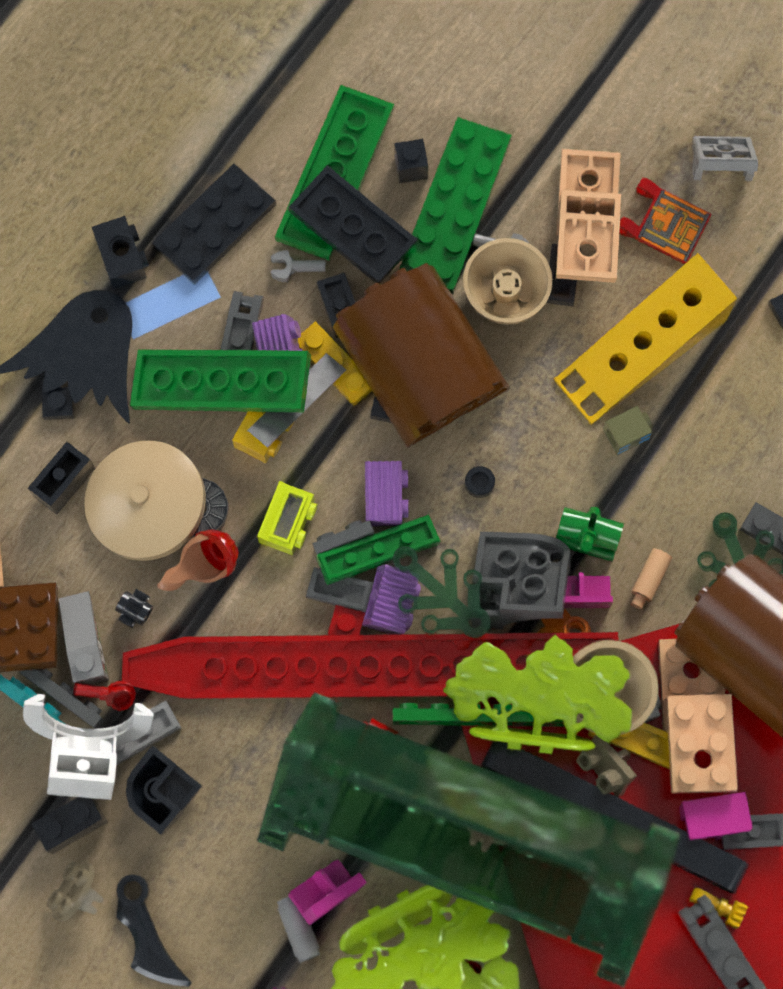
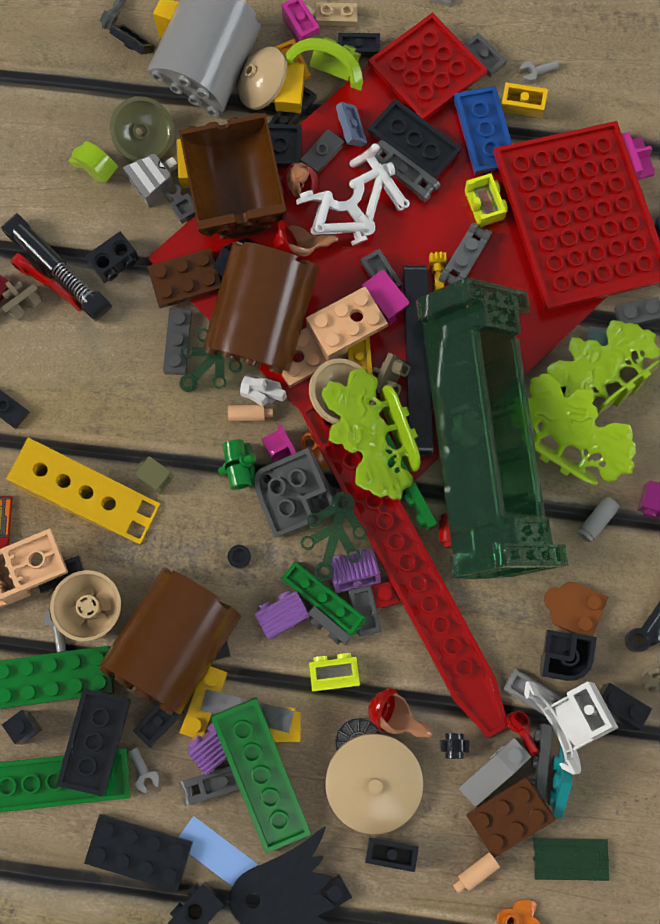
camera: 115 degrees left, 0 degrees up
dark pink panel [288,859,367,926] -> none
none -> white rock [240,374,287,407]
none -> dark orange plate [544,582,609,636]

